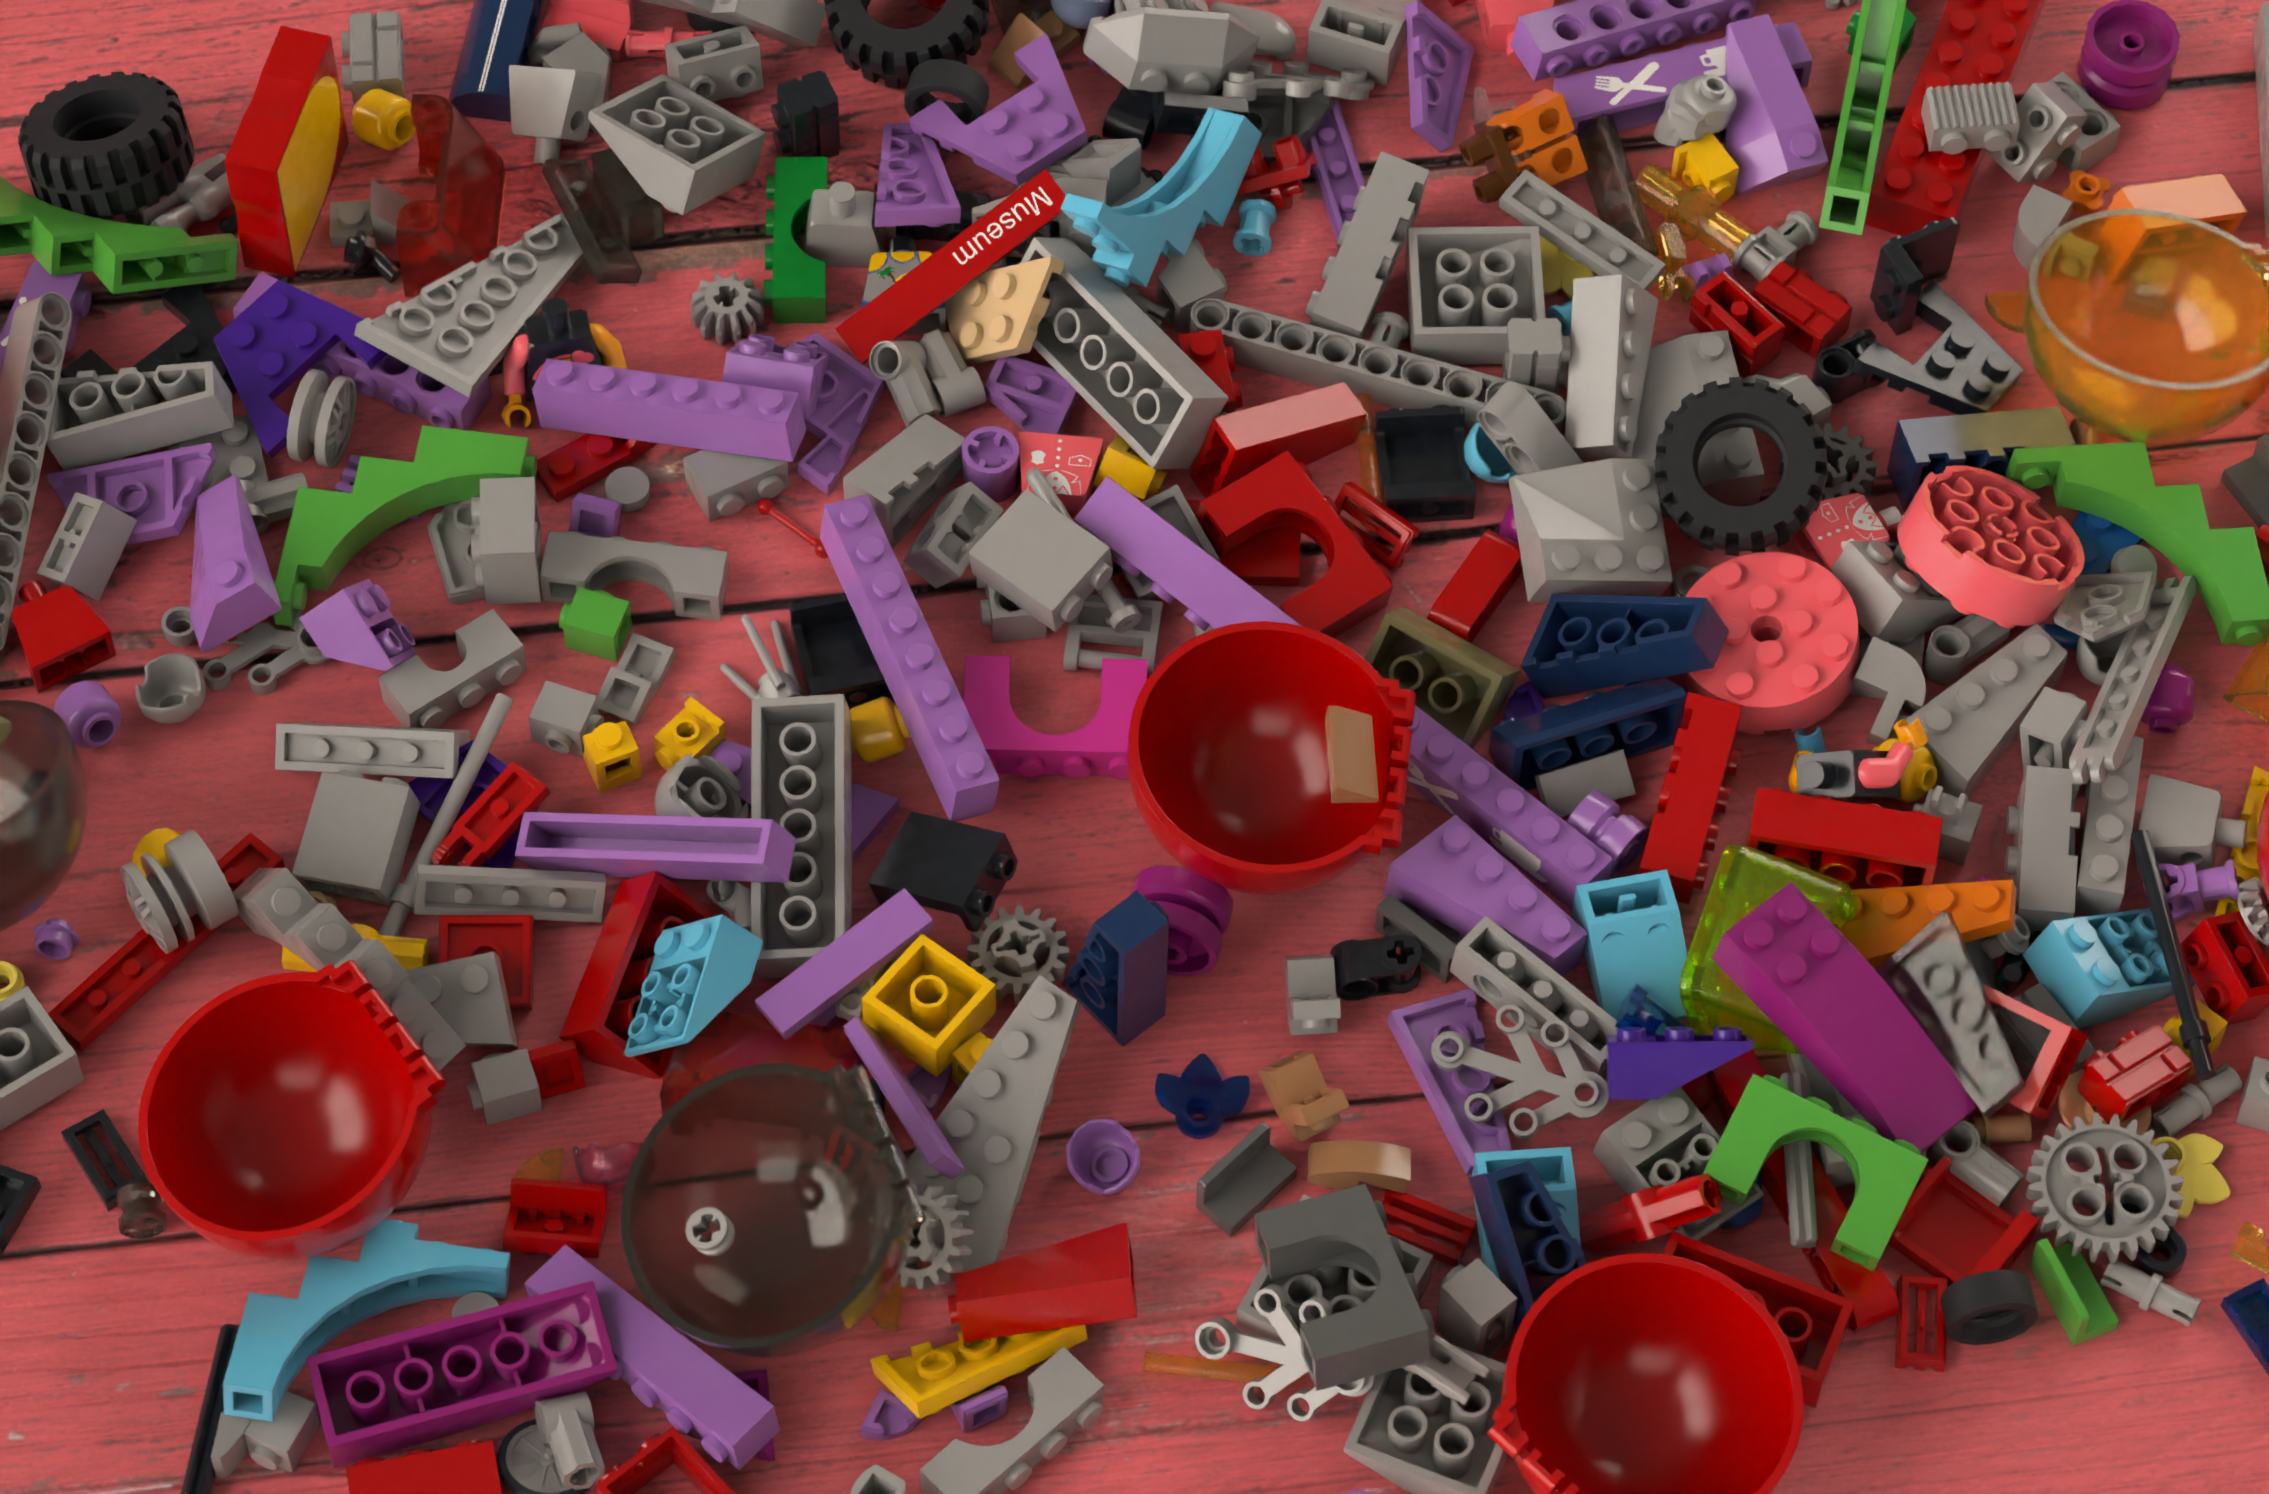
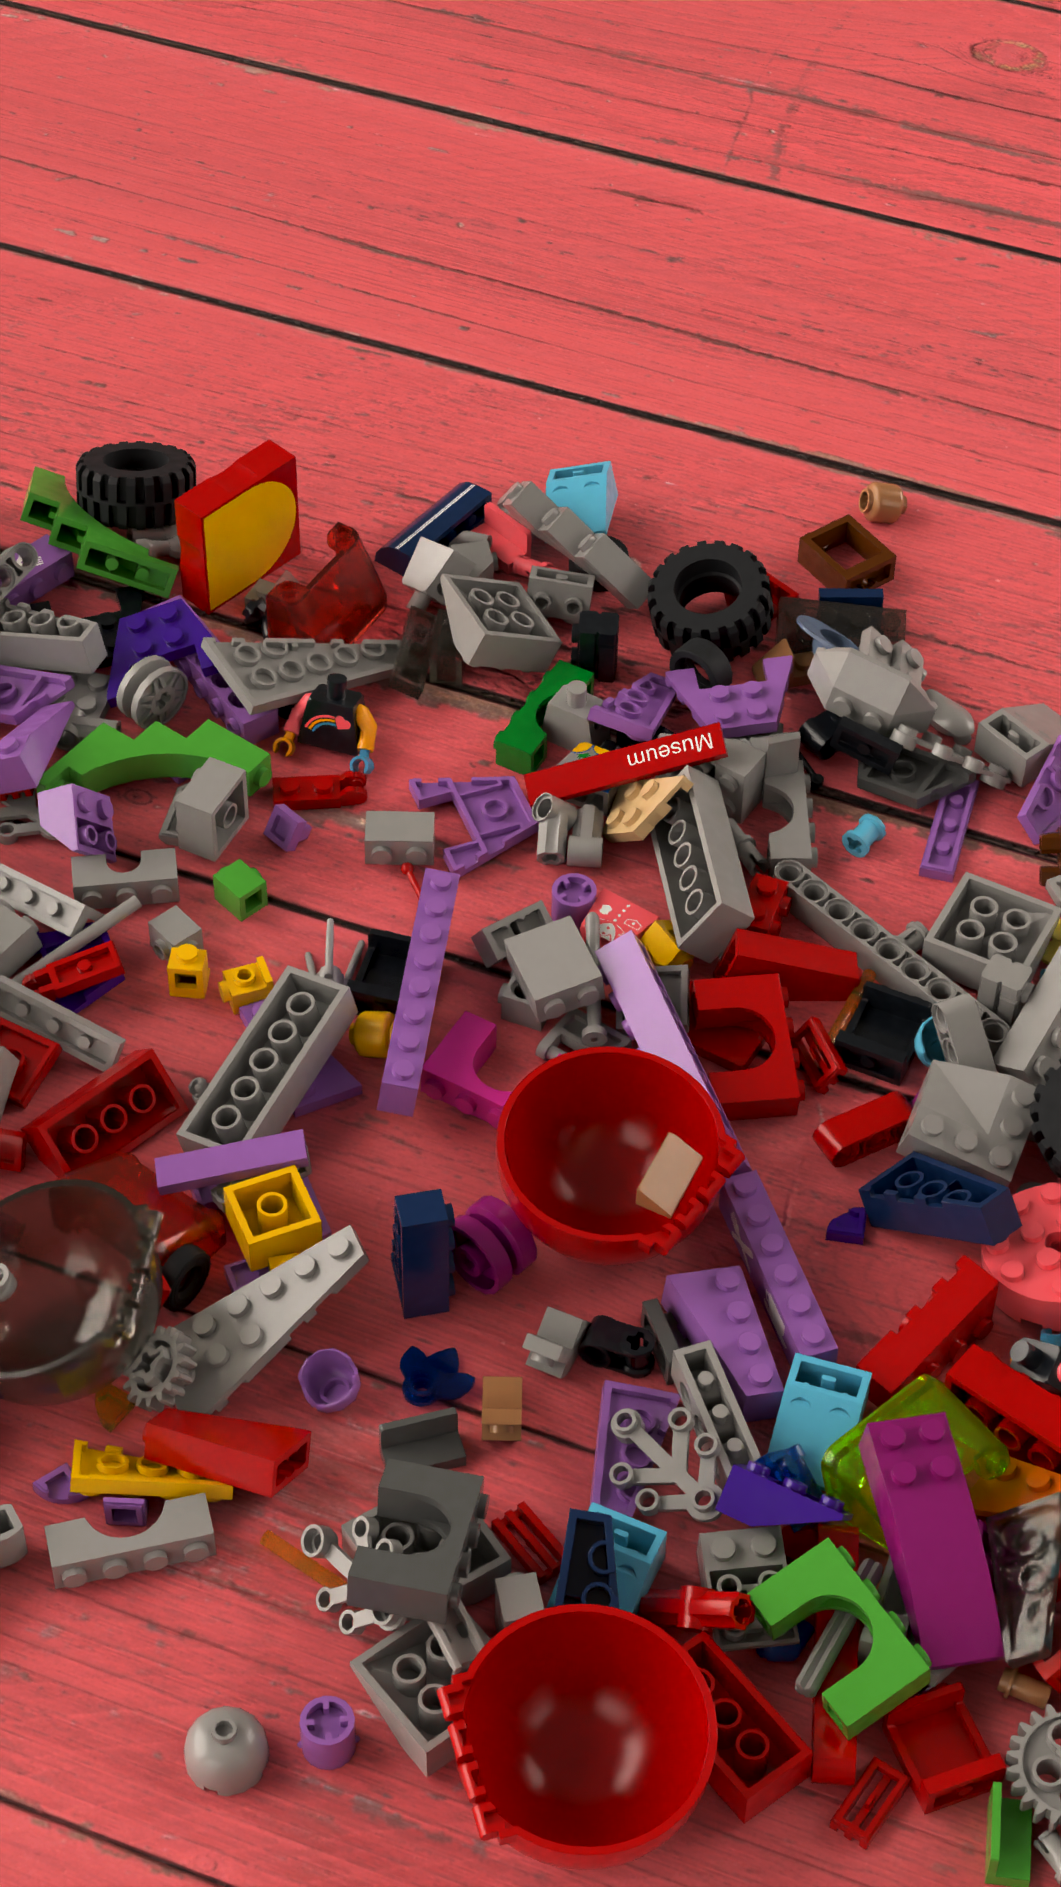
camera: 30 degrees right, 10 degrees down
light grey brick [341,11,405,105] -> none
yellow head [352,88,417,151] -> none
medium lavender brick [515,812,796,883] -> none
medium lavender brick [532,358,806,462] -> none
light grey arch [539,531,729,621] -> none
light grey slope [597,633,677,725] -> none
light grey tile [605,467,651,512] -> none
medium azure slope [624,914,763,1058] -> none
light grey cylinder [654,754,749,818] -> none
light grey gear [690,271,764,347] -> none
medium lavender slope [723,334,829,419] -> none
light grey wedge [843,413,965,549] -> none
medium lavender tile [843,1016,965,1179] -> none
black panel [868,811,1018,932] -> none
light grey gear [968,905,1069,1004] -> none
medium lavender wing [984,356,1080,435] -> none
medium azure arch [1061,107,1262,287] -> none
red hips [1236,135,1318,211] -> none
light grey wedge [1305,151,1430,339] -> none
medium nougat slope [1308,1140,1411,1194] -> none
olive slope [1365,607,1520,749] -> none
dark blue slope [1489,677,1687,791] -> none
light grey tile [1534,749,1636,817] -> none
medium lavender wheel [1567,790,1650,876] -> none
light grey piece [1929,1120,2025,1208] -> none
black tyre [1940,1270,2038,1345] -> none

